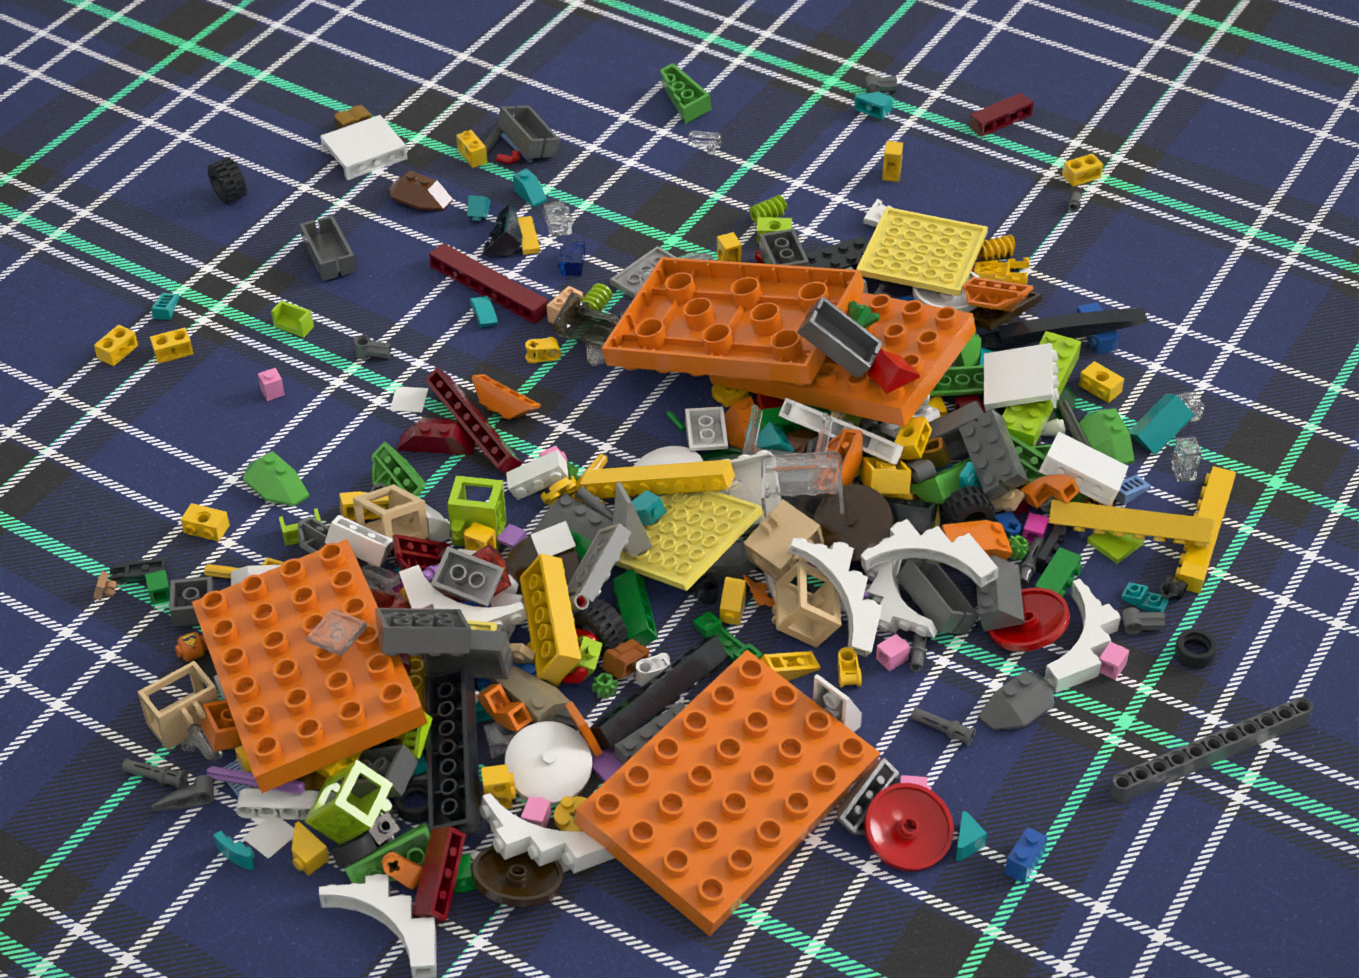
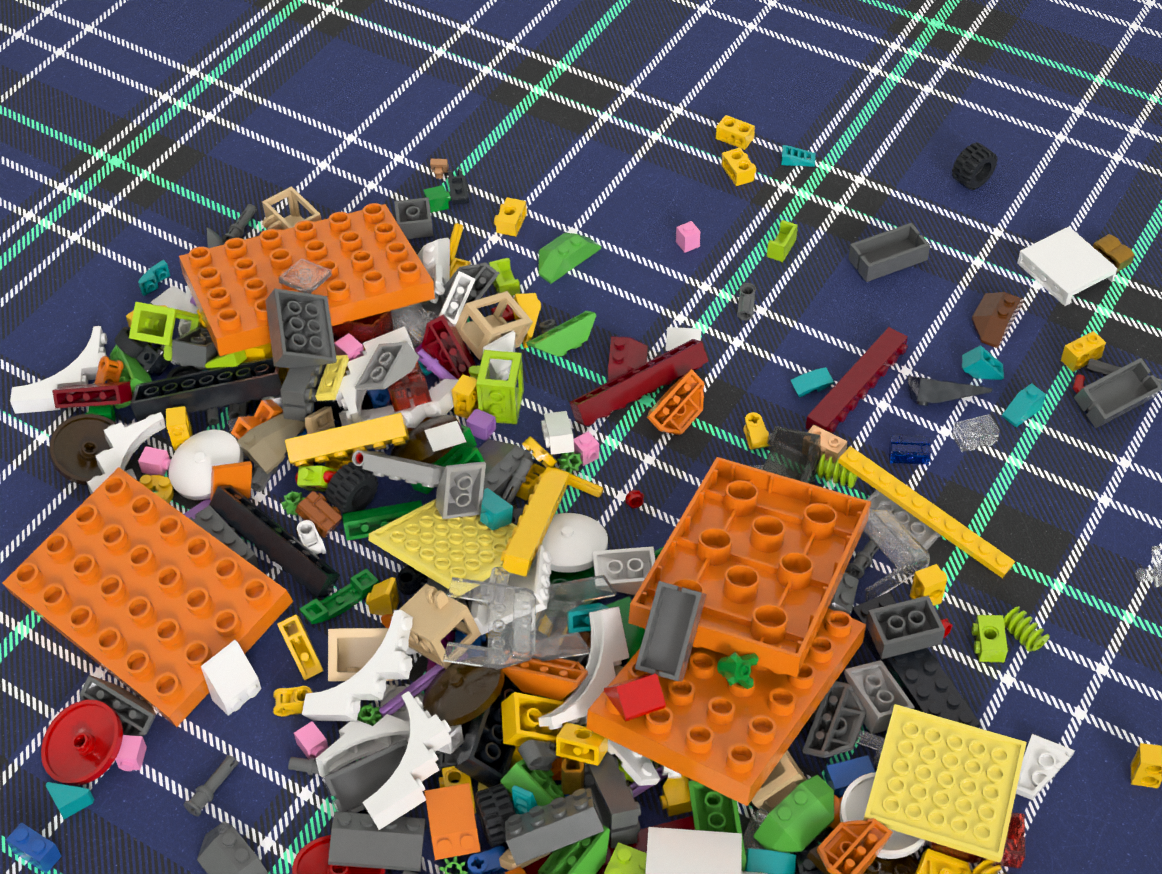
camera: 90 degrees right, 5 degrees up
yellow tile [518,216,540,255] -> none
none -> red plate [625,490,644,508]
none -> yellow plate [838,446,1015,578]

